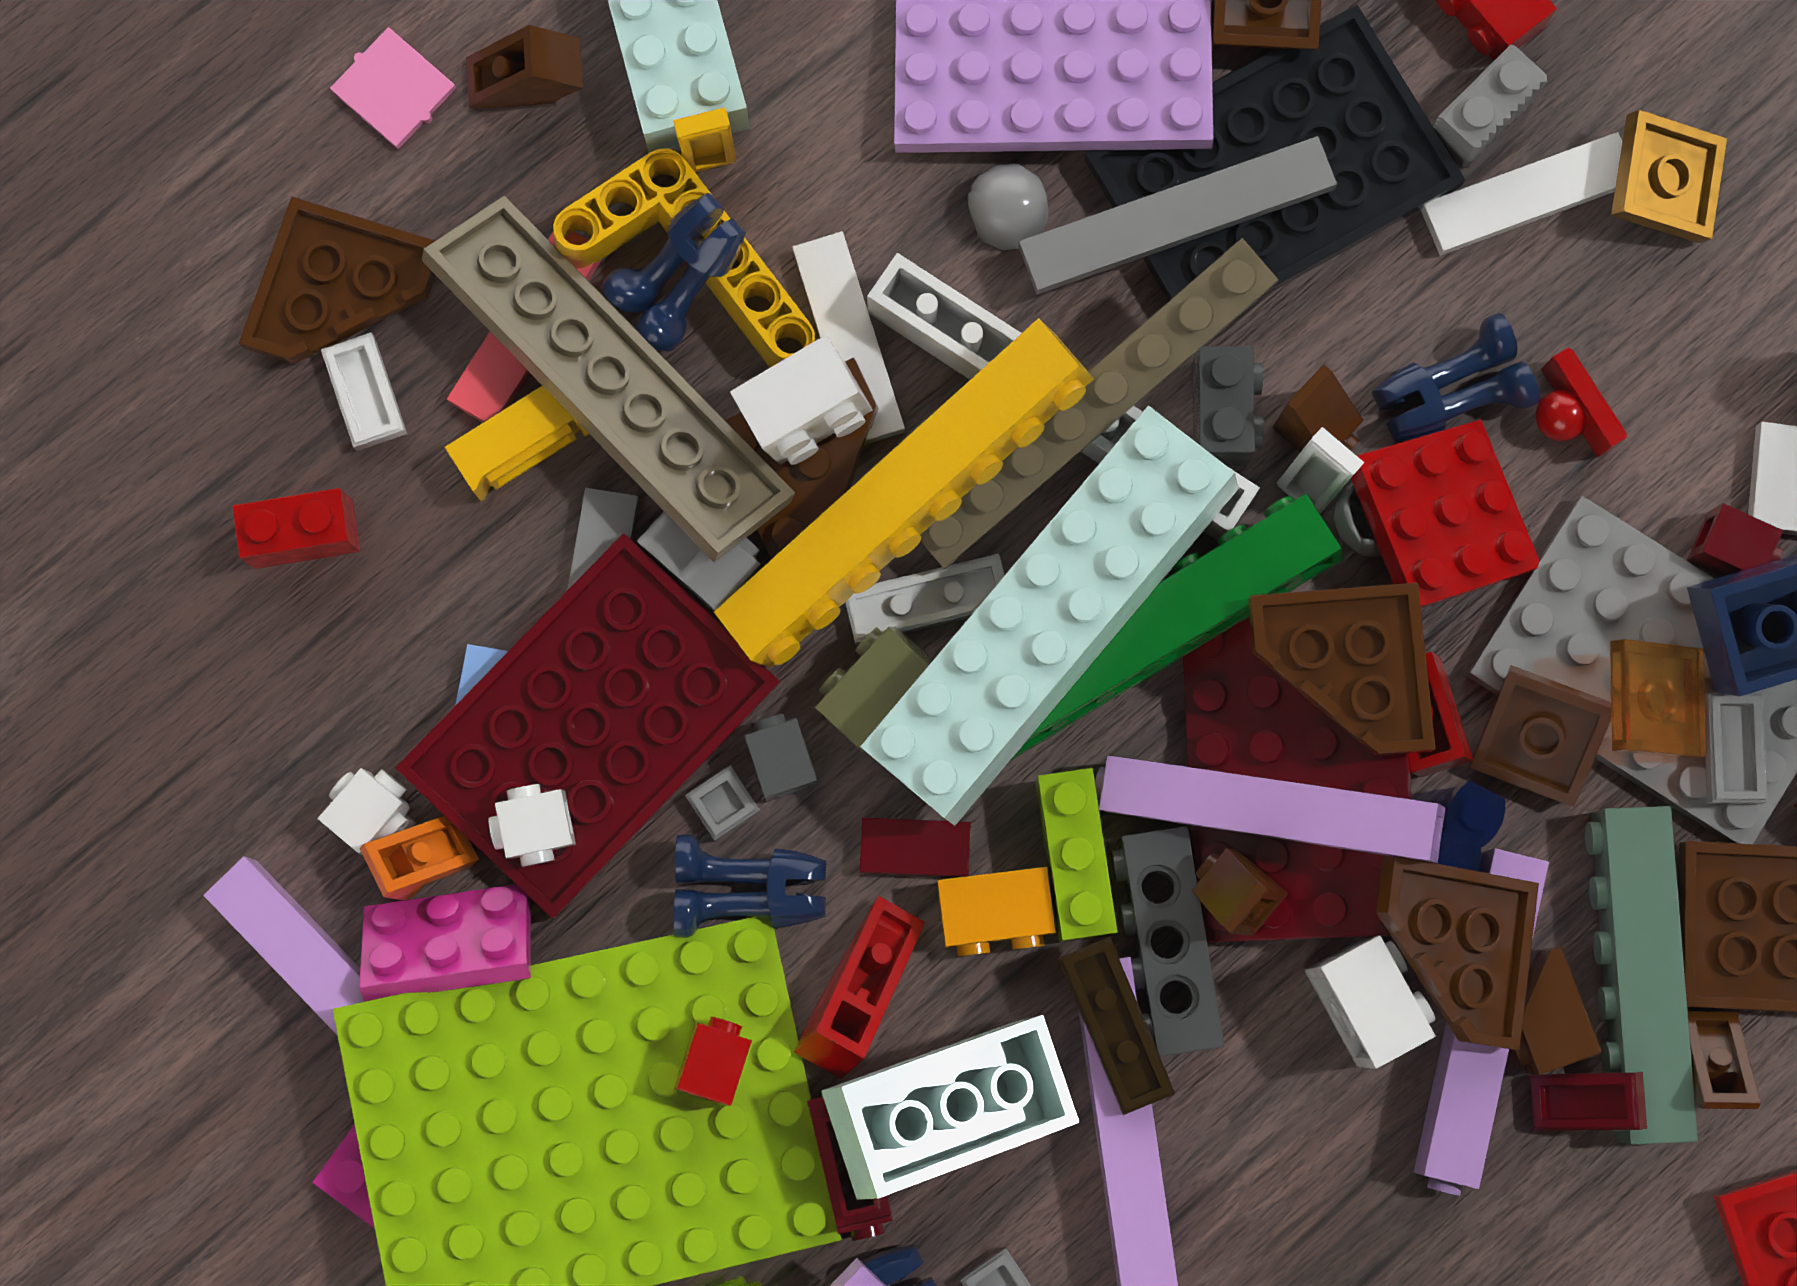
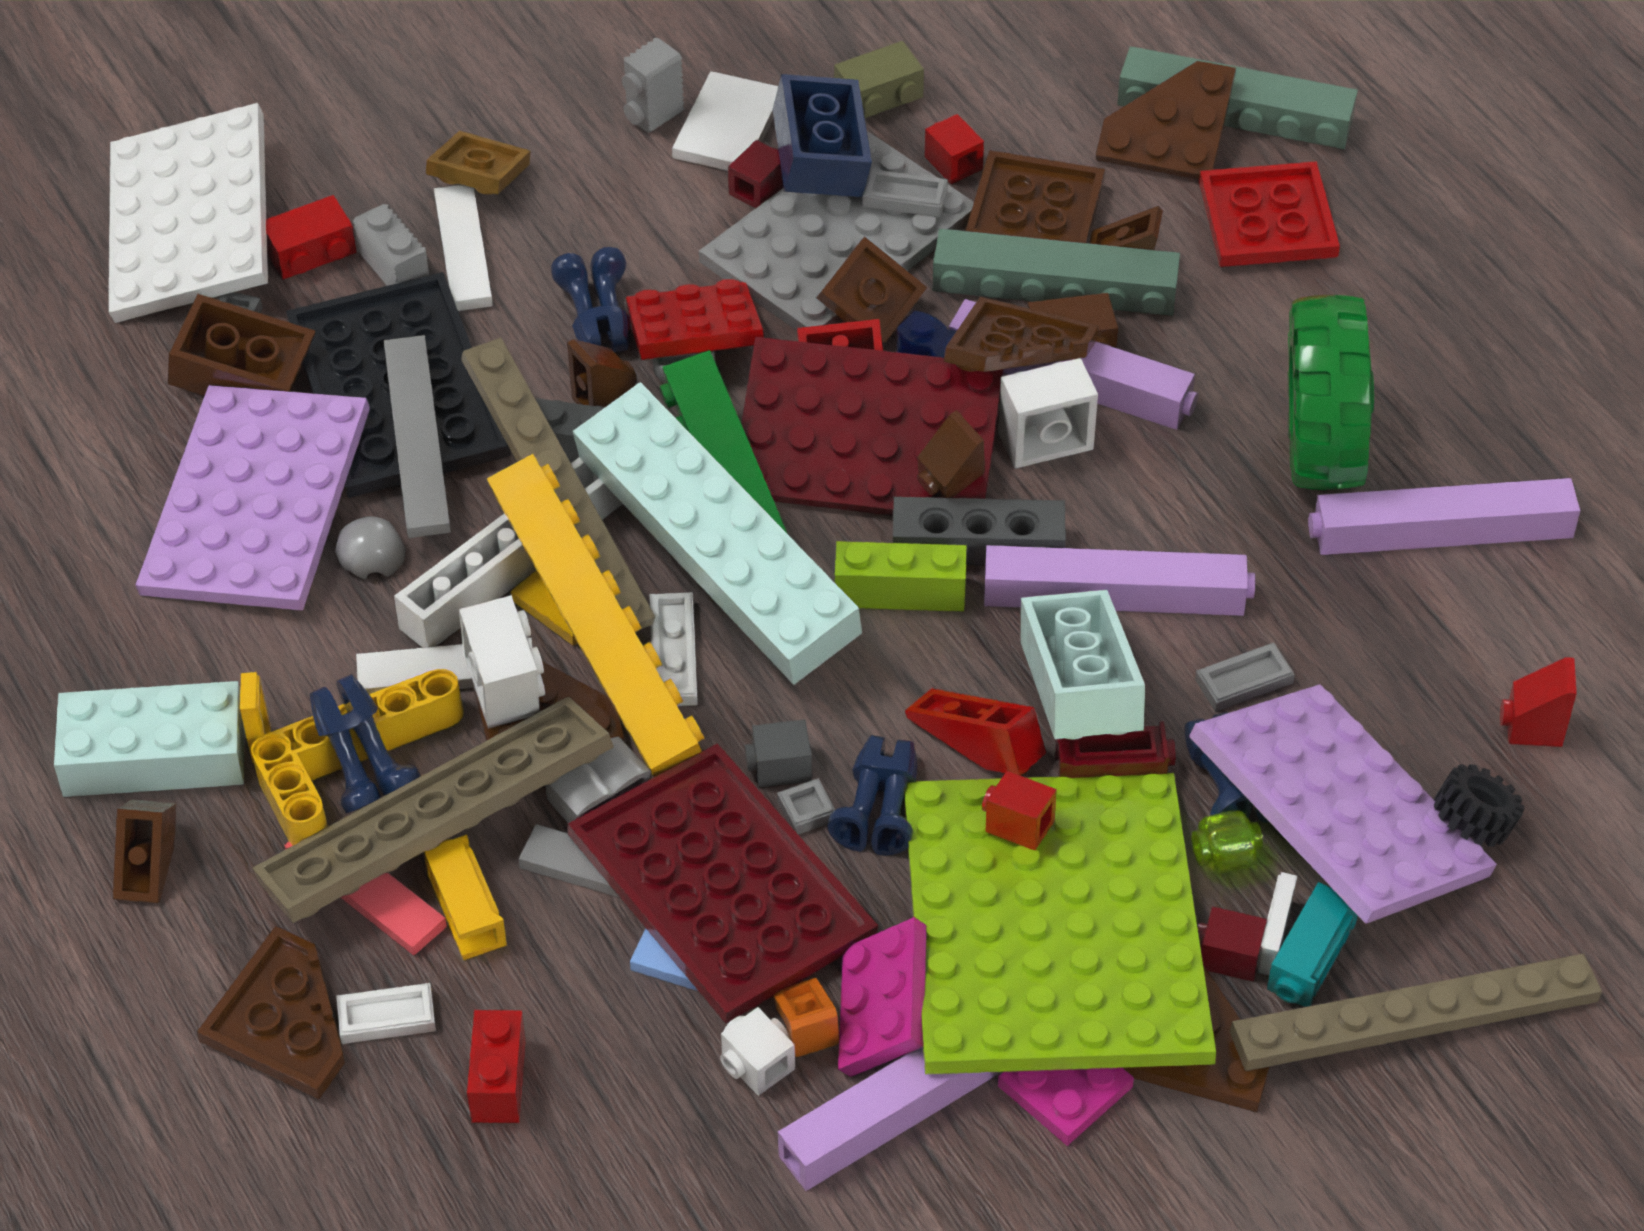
camera: 80 degrees left, 30 degrees down
bright pink piece [330,27,456,149] -> none
white brick [489,784,576,867] -> none
olive brick [815,626,933,752] -> none
dark red tile [860,818,971,877] -> none
light orange brick [937,867,1056,957] -> none
dark brown tile [1057,937,1175,1115] -> none
lavender brick [1095,755,1445,863] -> none
reddish brown plate [1248,583,1436,756] -> none
white tile [1276,427,1364,514] -> none
dark red tile [1530,1072,1647,1131] -> none
red tile [1535,347,1627,458] -> none
clear orange tile [1610,639,1706,759] -> none

